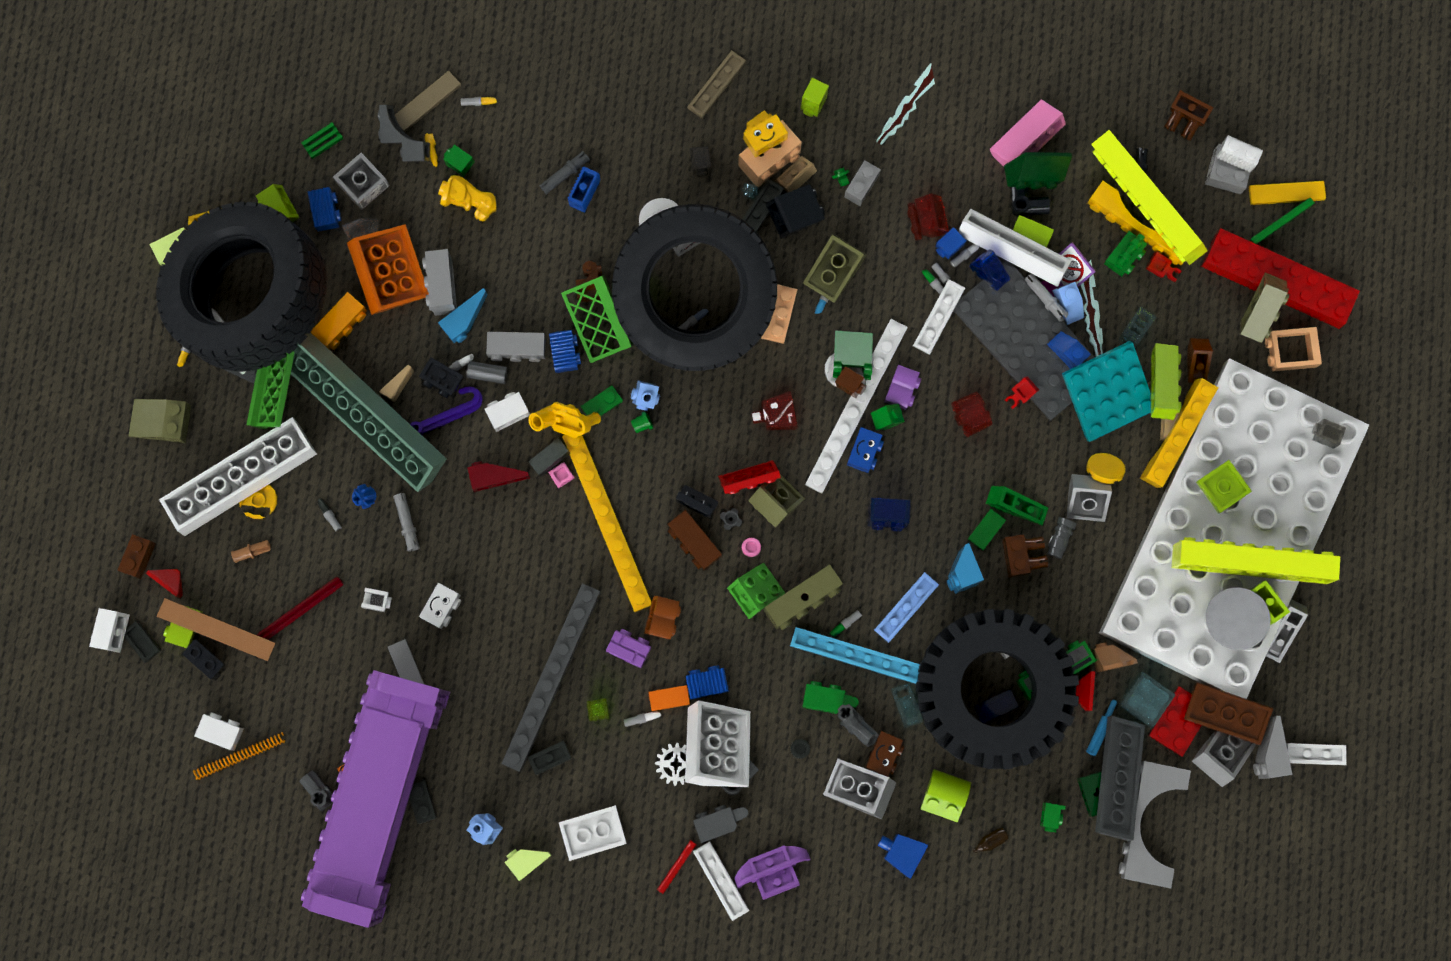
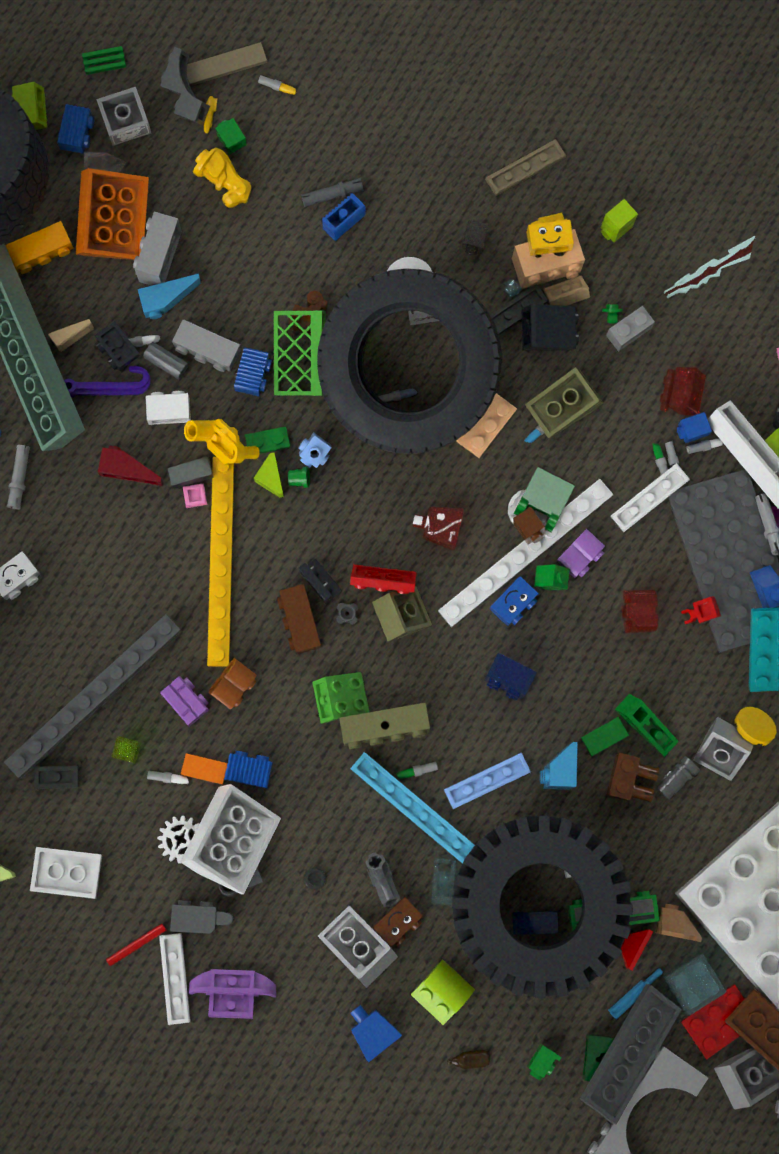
camera: 20 degrees right, 0 degrees up
bright pink tile [742,538,761,557] -> none
green hinge [802,681,859,714] -> none
clear blue pin [969,249,1011,291] -> none
none -> lime slope [254,453,284,498]

